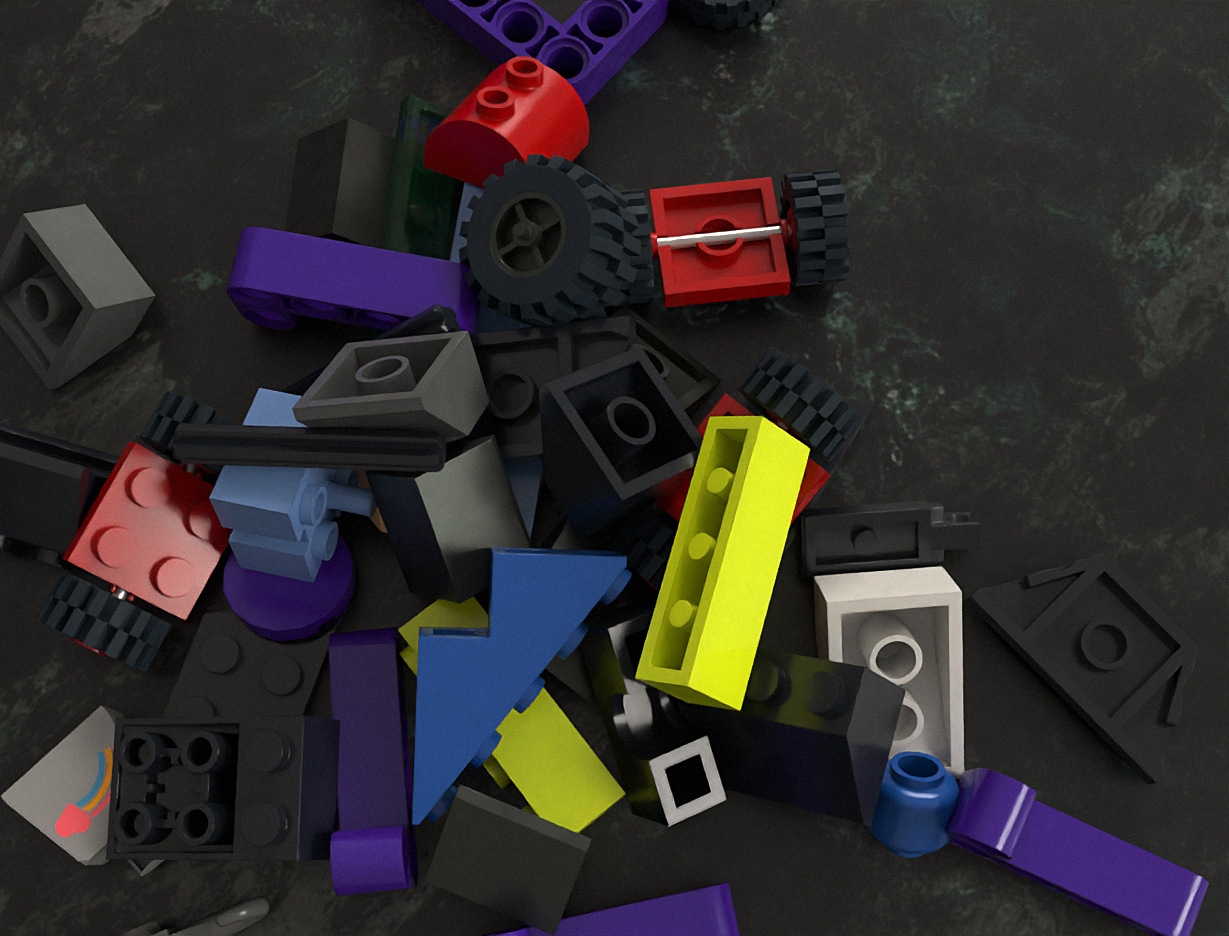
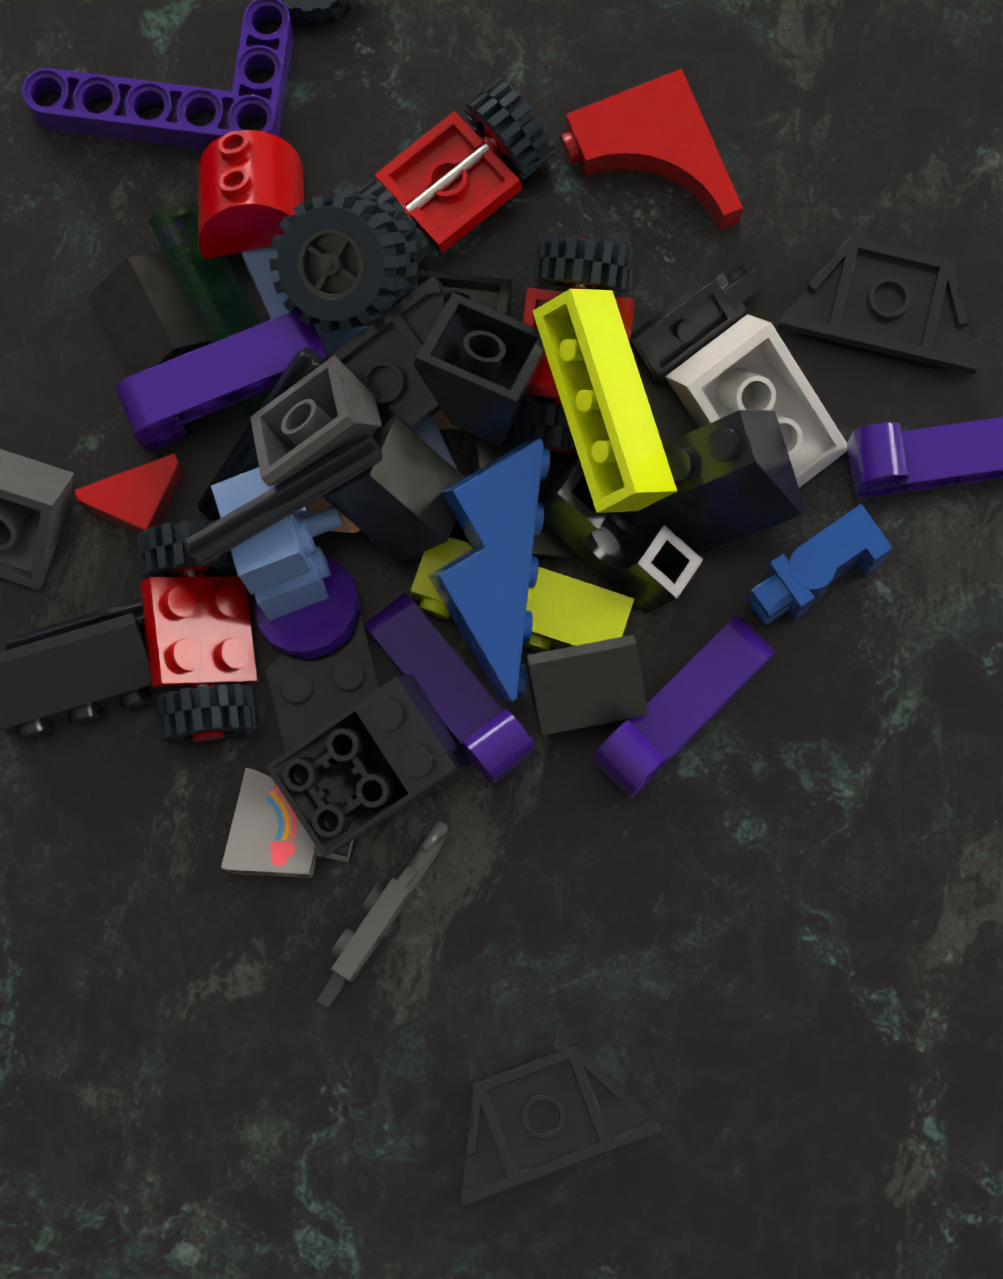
camera: 30 degrees left, 5 degrees up
blue head [868,751,959,858] -> none
none -> red slope [74,453,184,534]
none -> red arch [560,69,743,231]
none -> blue hips [747,504,893,627]

